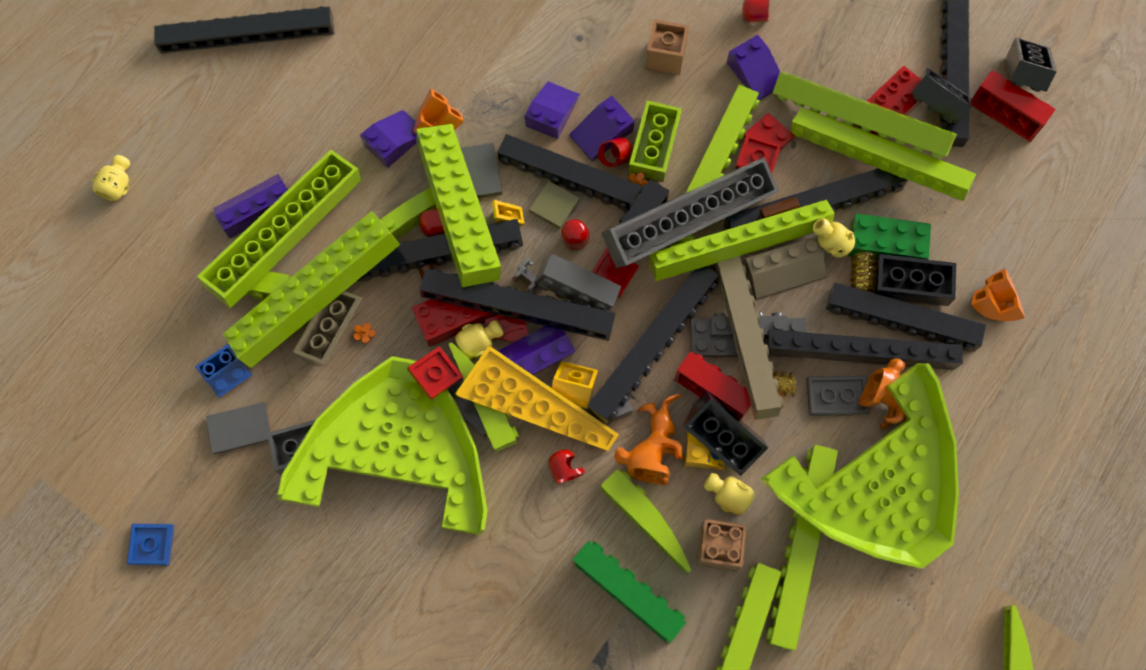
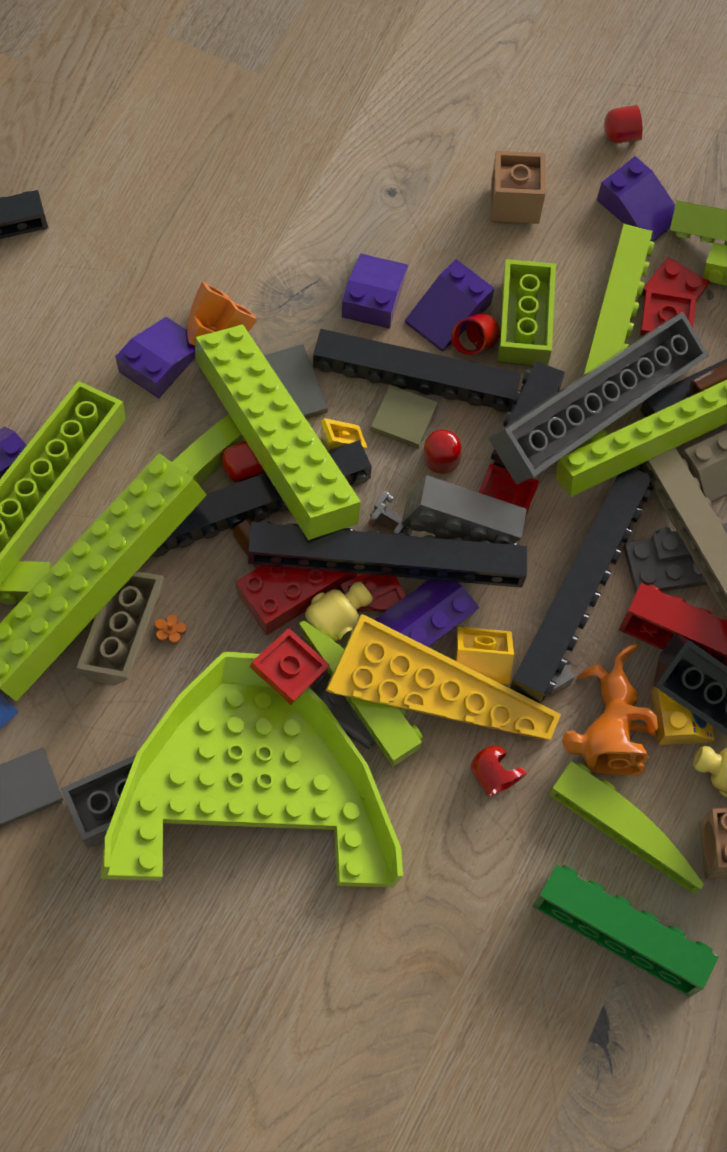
camera: 15 degrees left, 5 degrees down
orange plant [629,172,648,187] -> none

